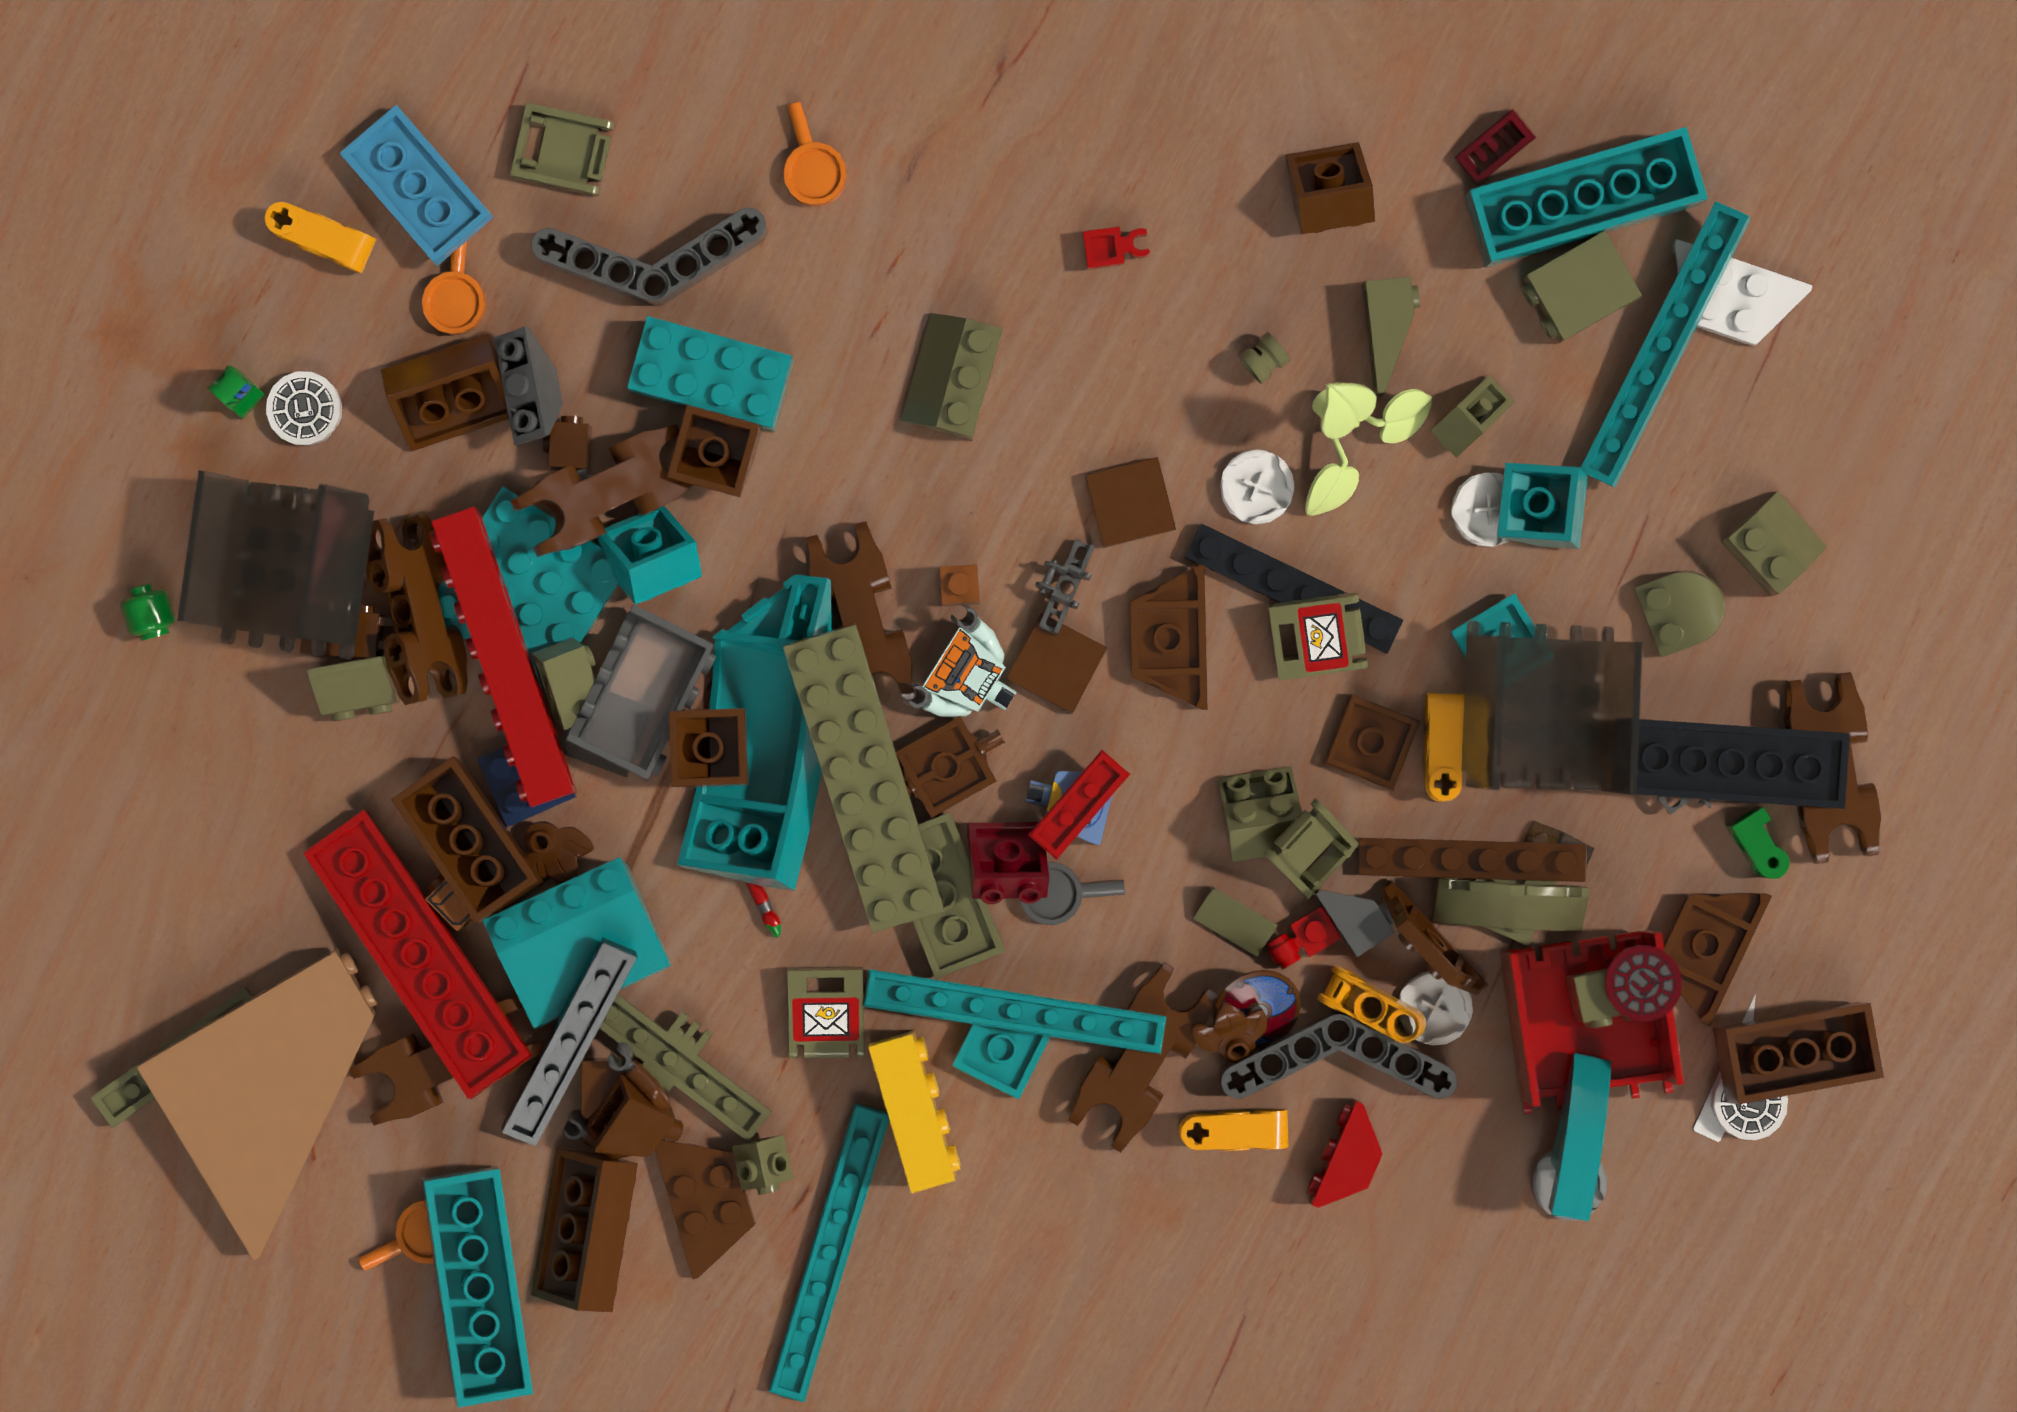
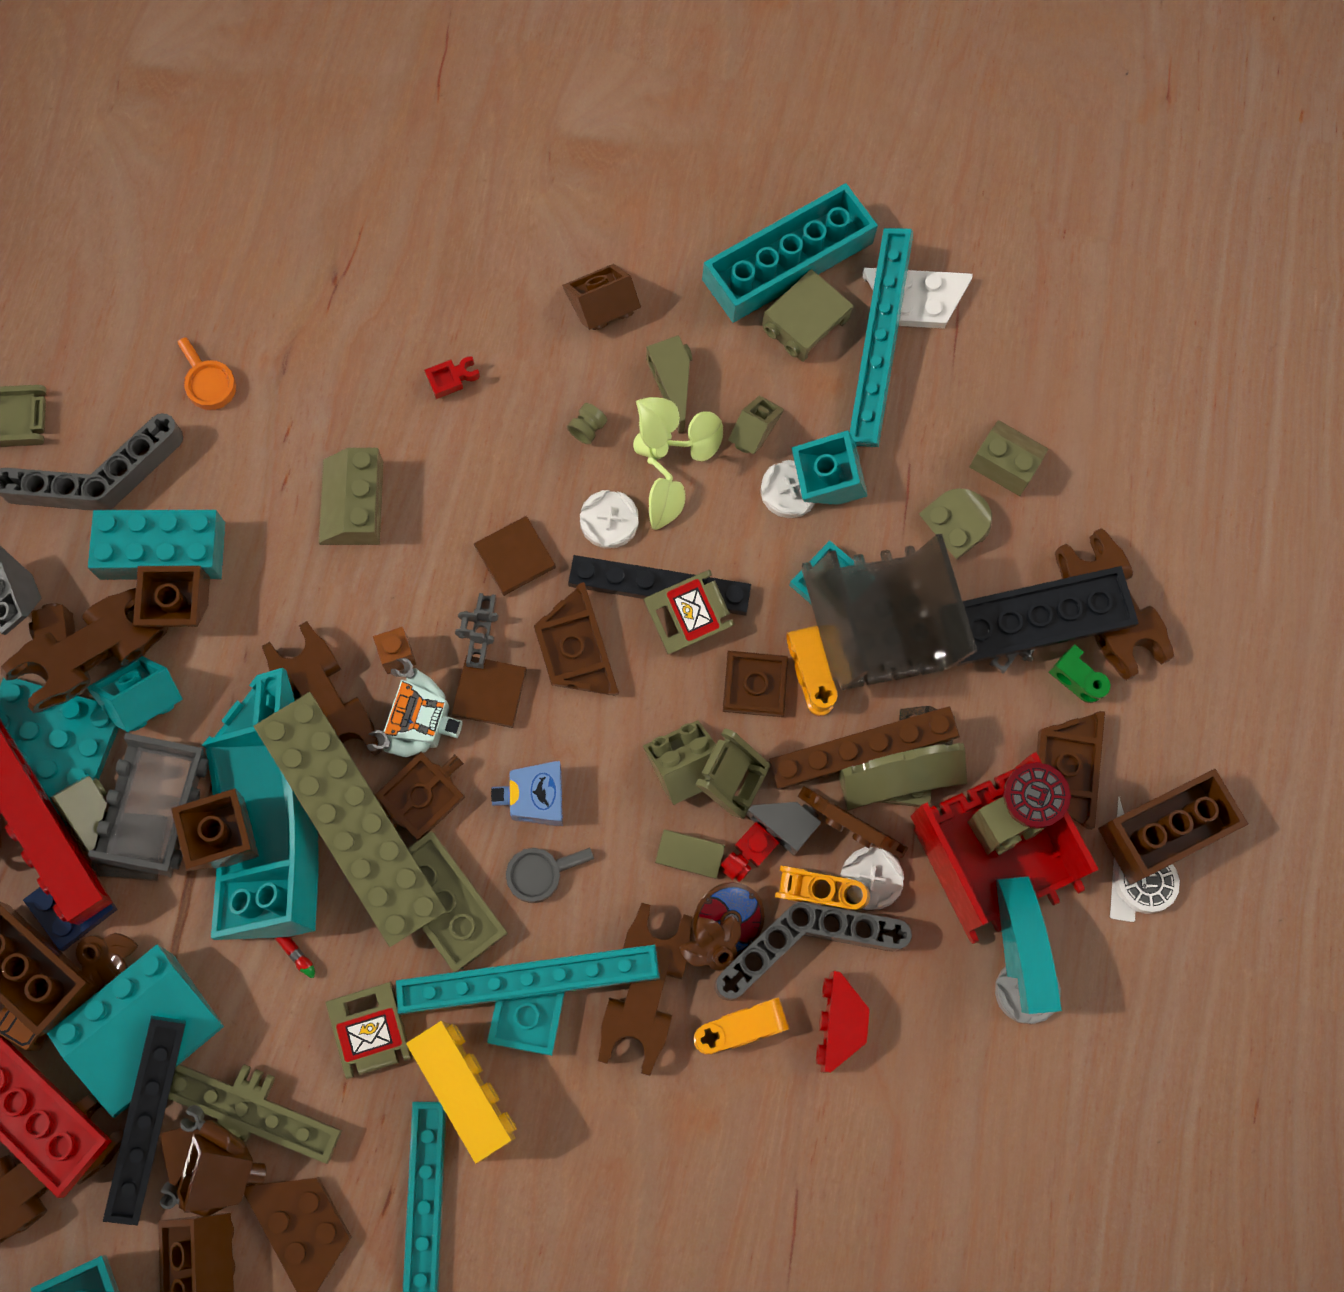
camera: 20 degrees left, 15 degrees down
olive brick [732,1135,793,1195] -> none
dark red plate [967,822,1050,904] -> none
red tile [1028,750,1130,860] -> none
dark red slope [1454,108,1536,186] -> none

